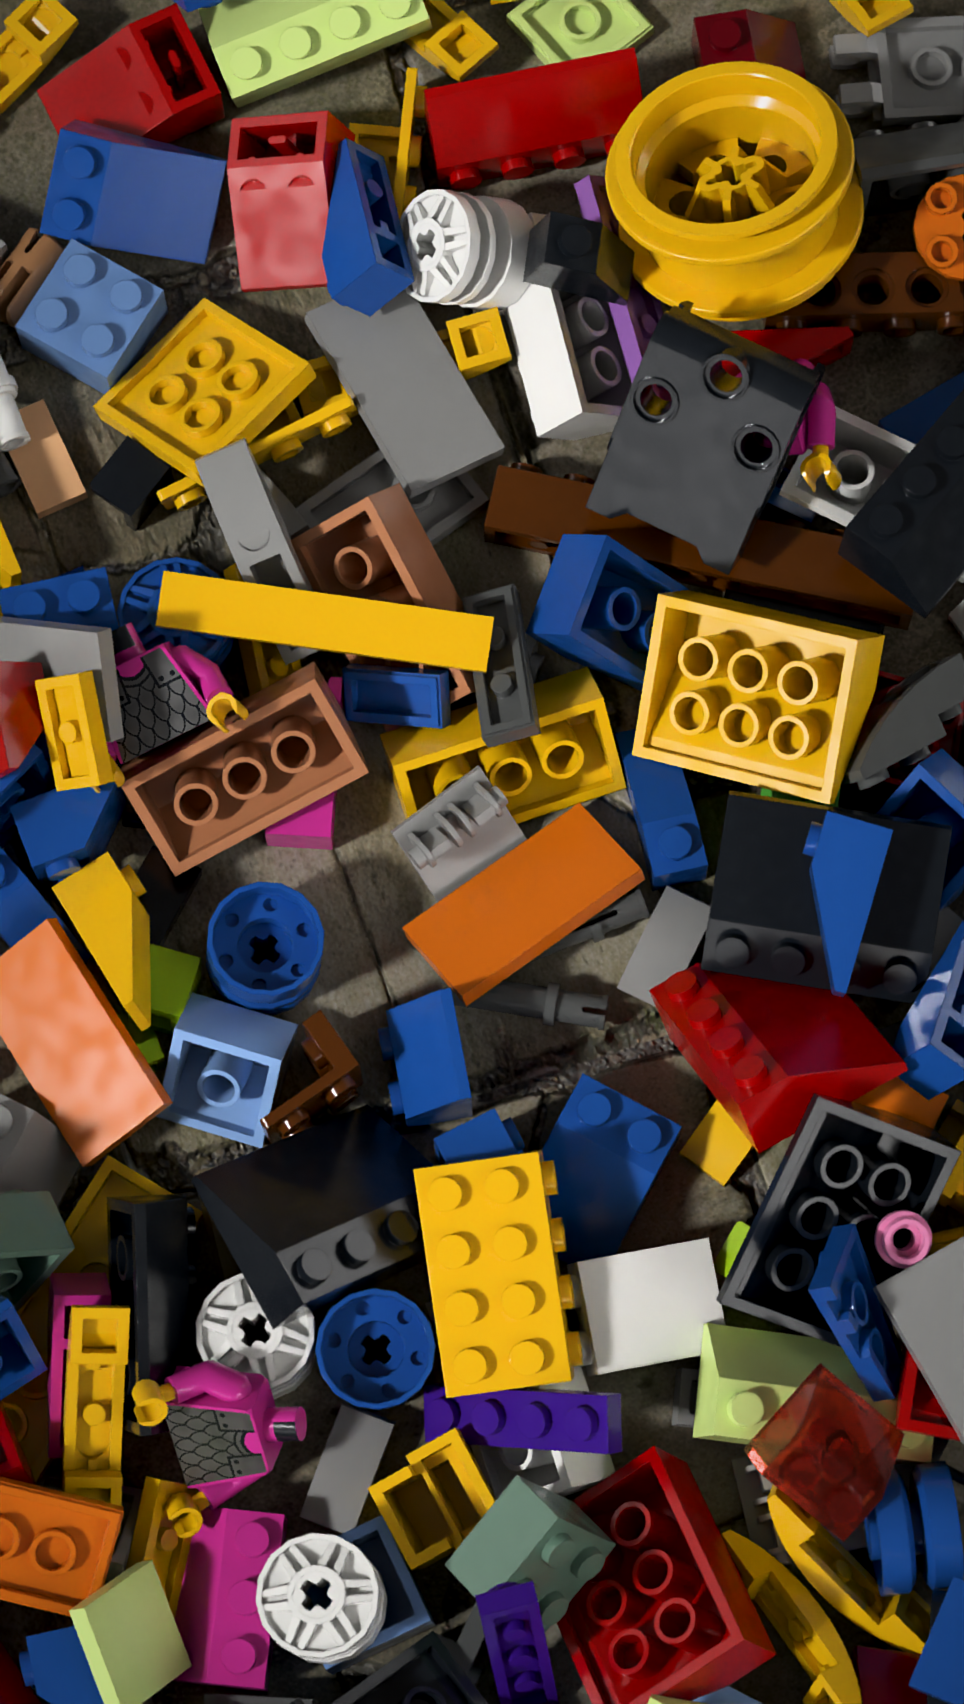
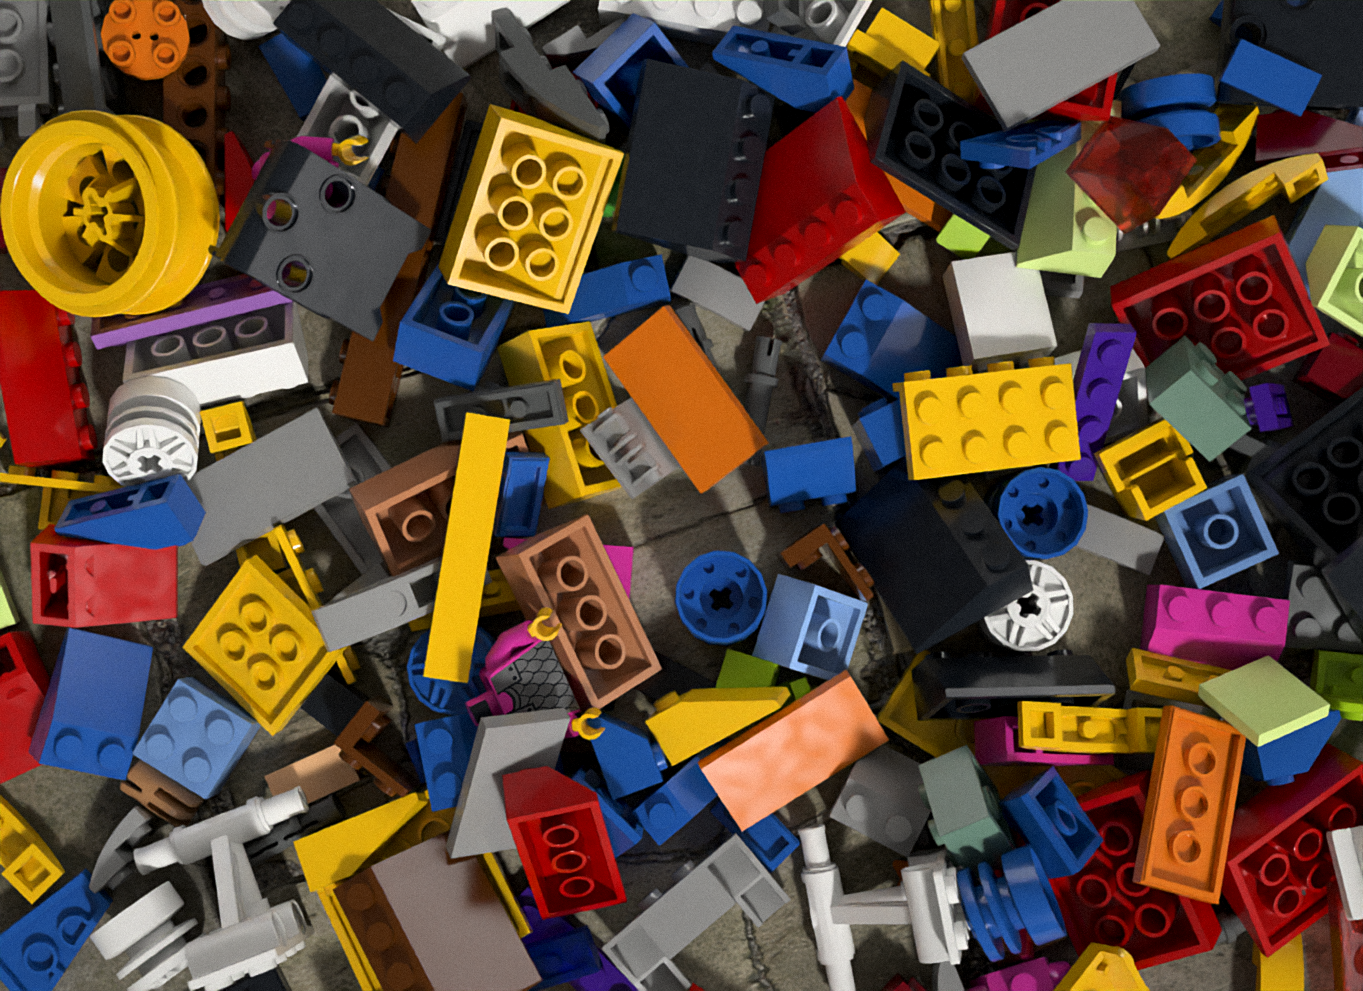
camera: 90 degrees left, 10 degrees up
yellow plate [34,670,114,791] -> none
torso [132,1360,307,1538] -> none
white wheel [256,1533,388,1665] -> none
black slope [523,211,635,306] -> none
blue slope [802,811,893,998] -> none
bright pink plate [874,1210,932,1268] -> none
none -> reddish brown bracket [334,695,420,798]

